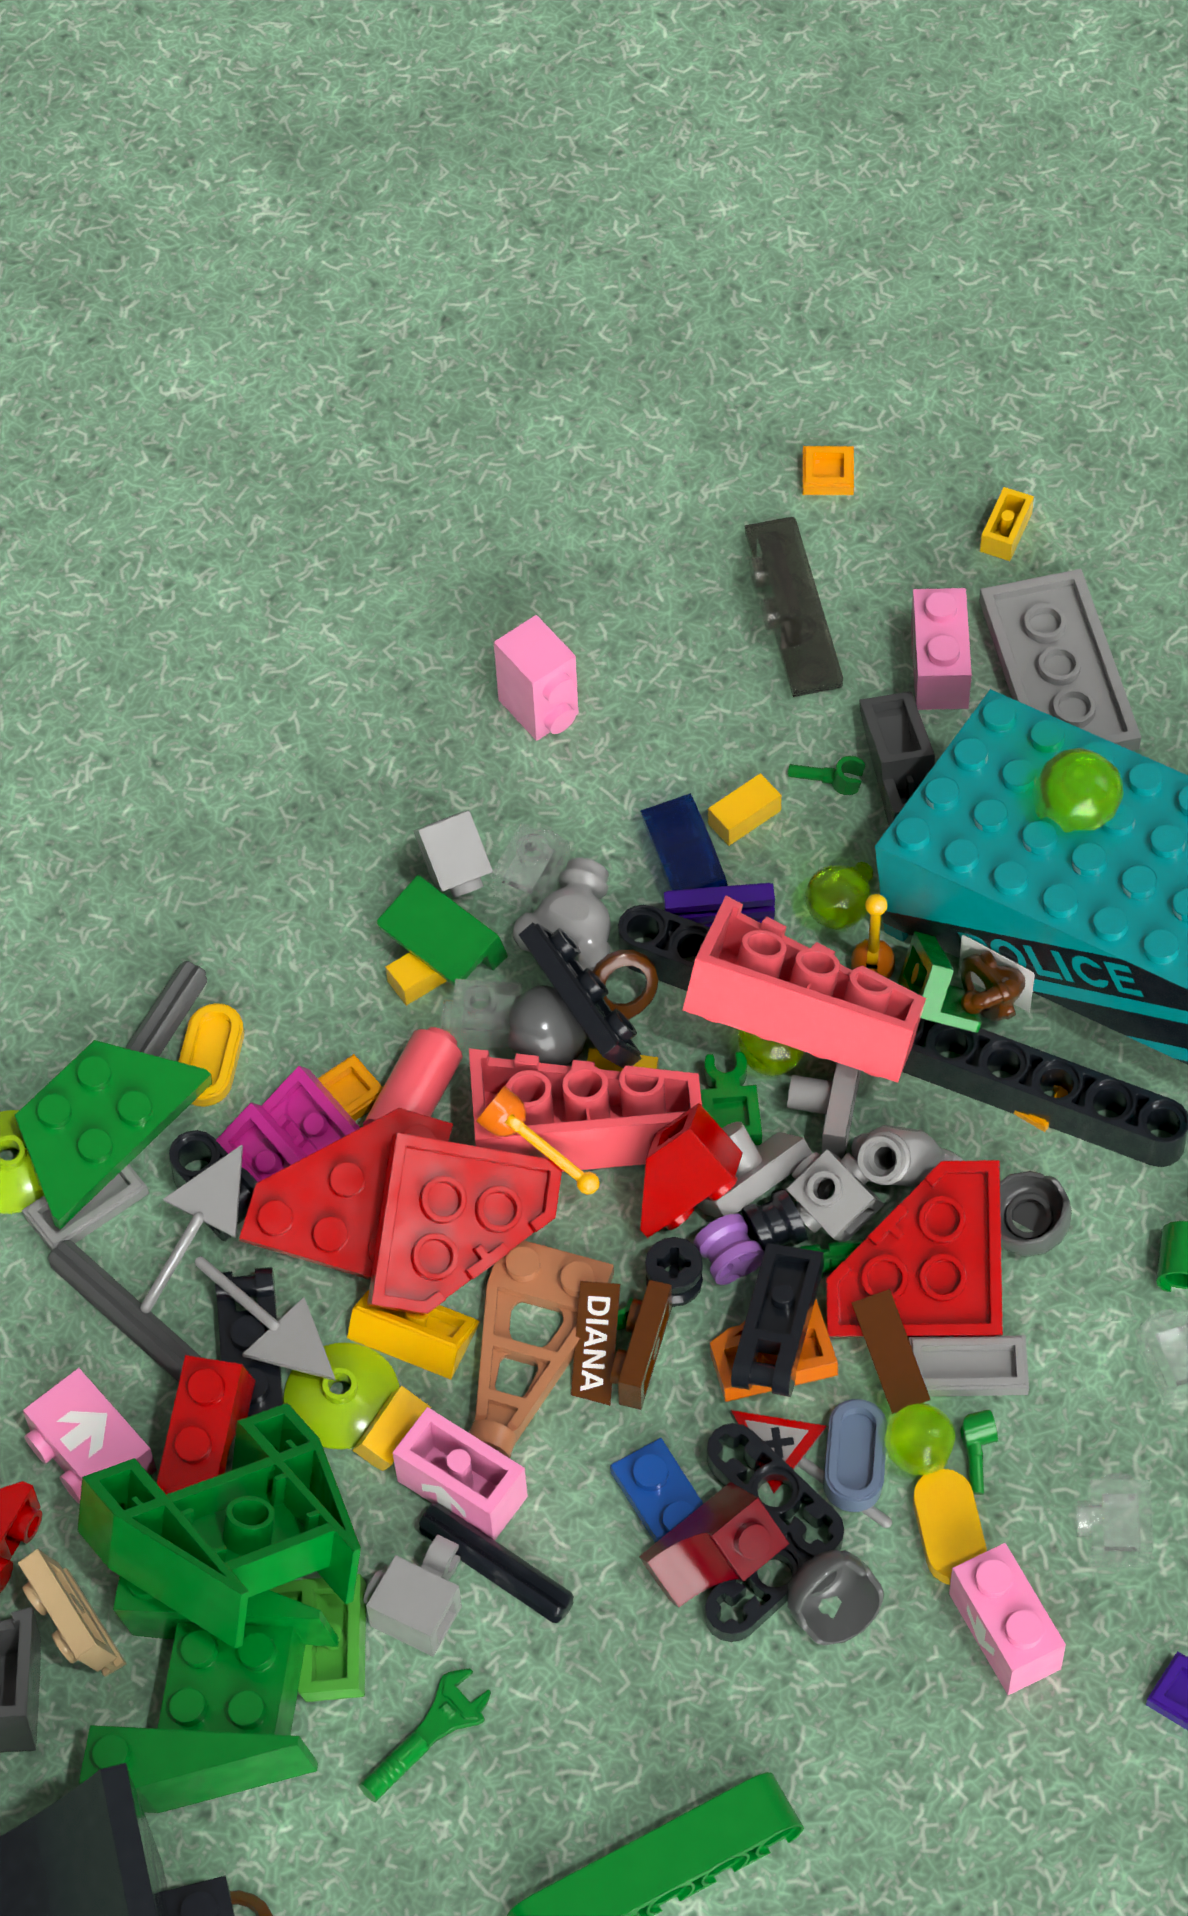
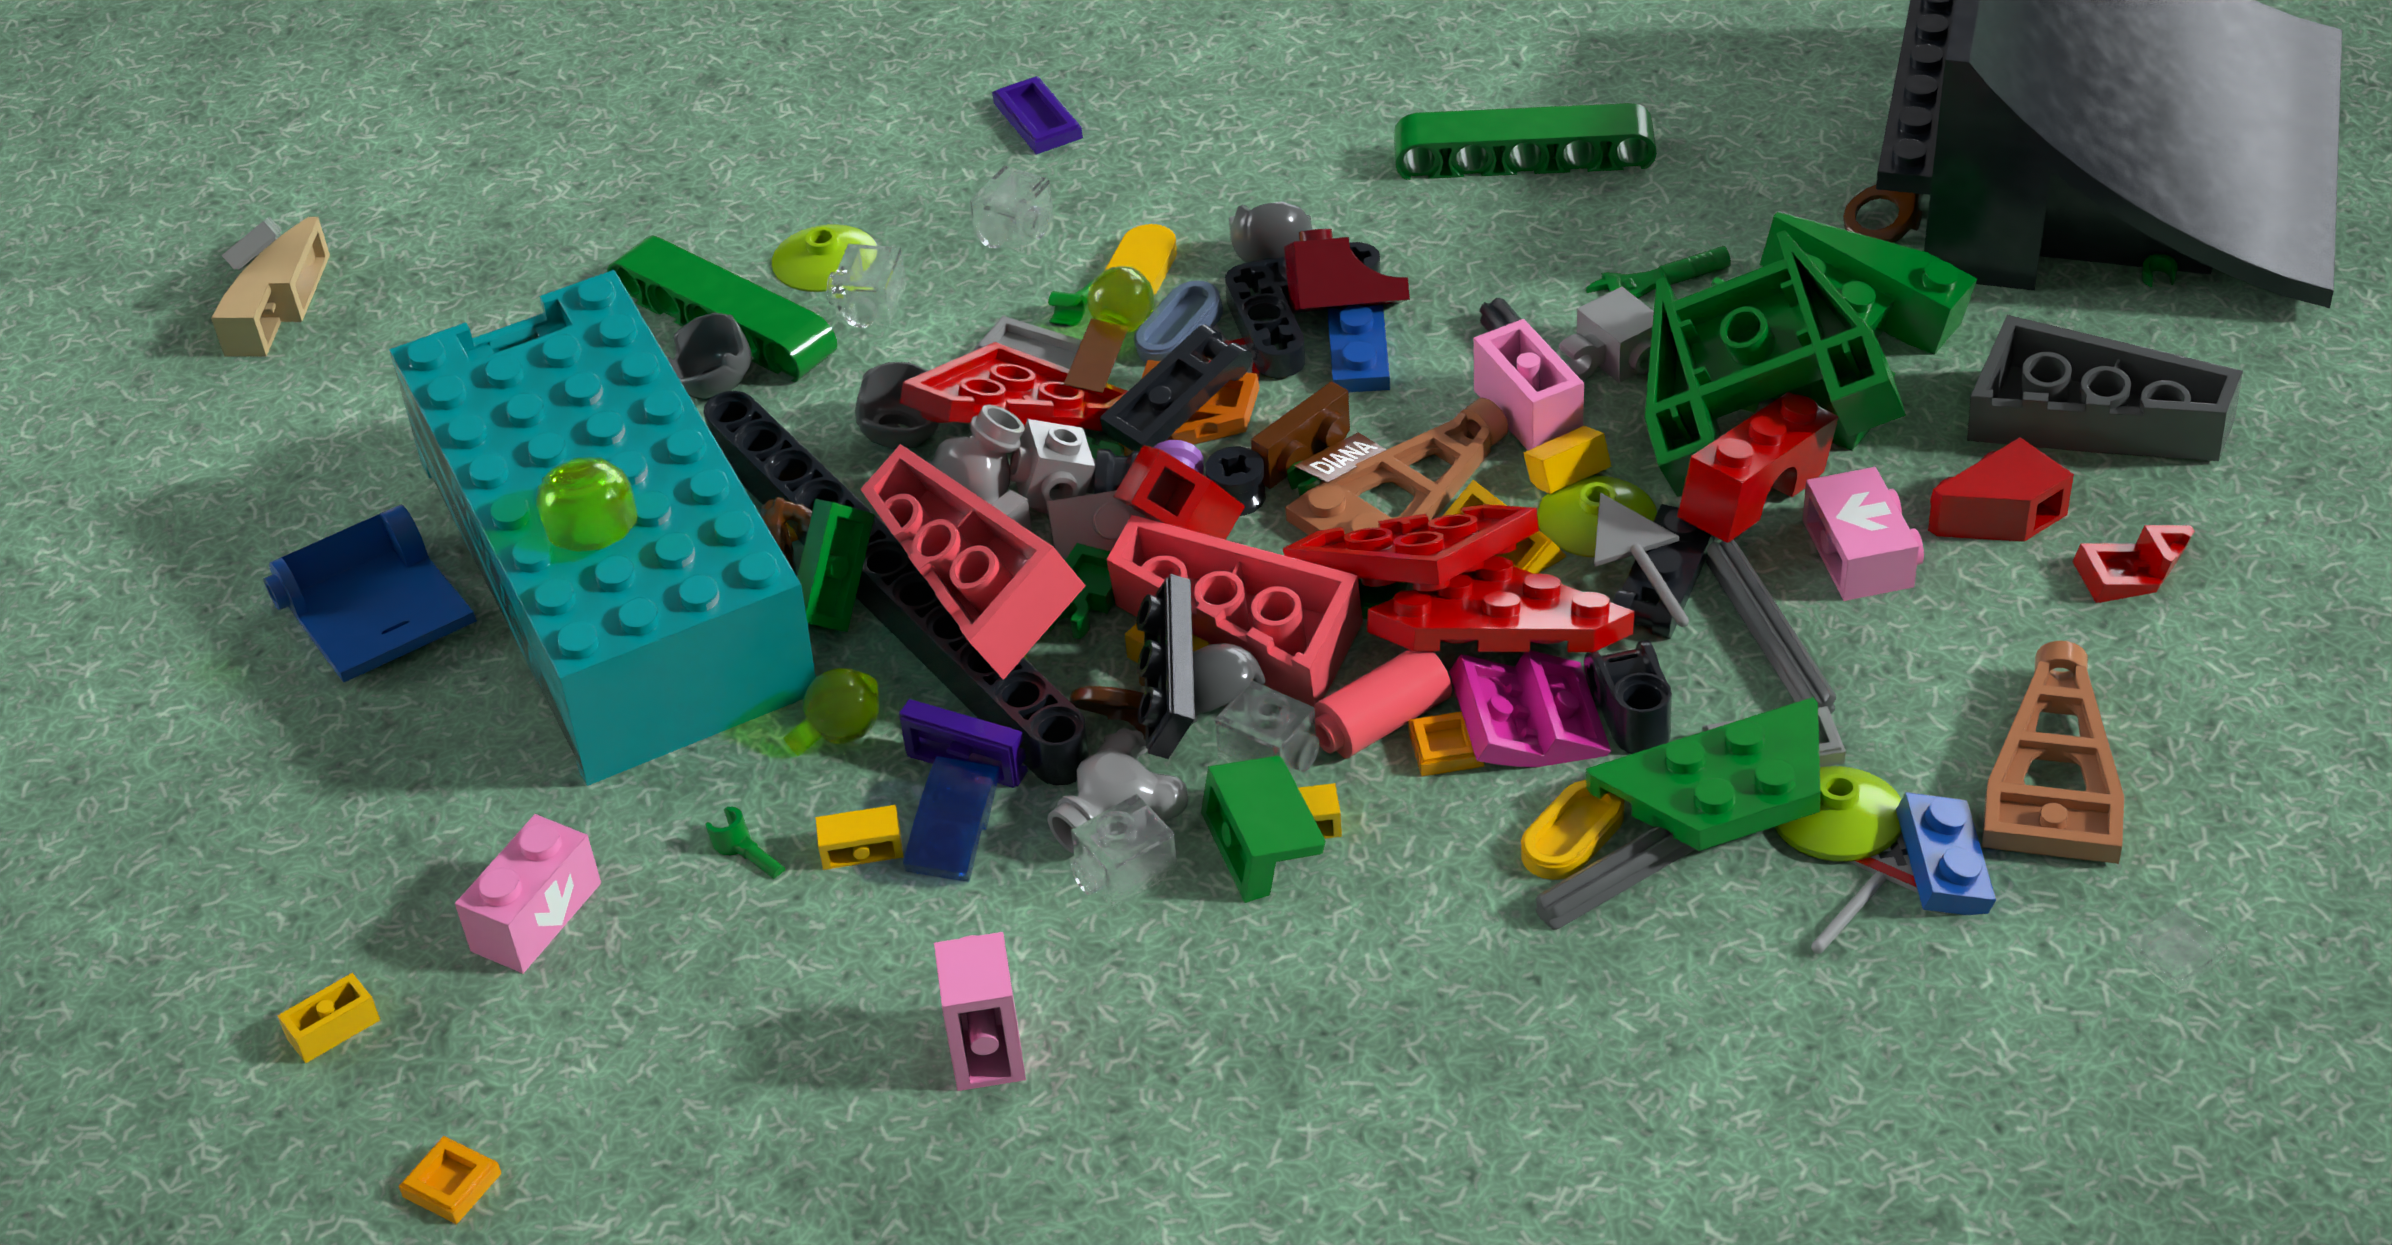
camera: 150 degrees left, 15 degrees down
tan plate [18,1549,127,1677] -> none
light grey piece [140,1145,243,1313] -> none
brick [413,810,493,898] -> none
hinge [476,1086,600,1195] -> none
clear smoke bracket [745,517,843,697] -> none
hinge [851,894,895,979] -> none
dark grey slope [859,691,935,826] -> none
bright pink brick [949,1543,1066,1695] -> none
light grey plate [979,569,1141,751] -> none

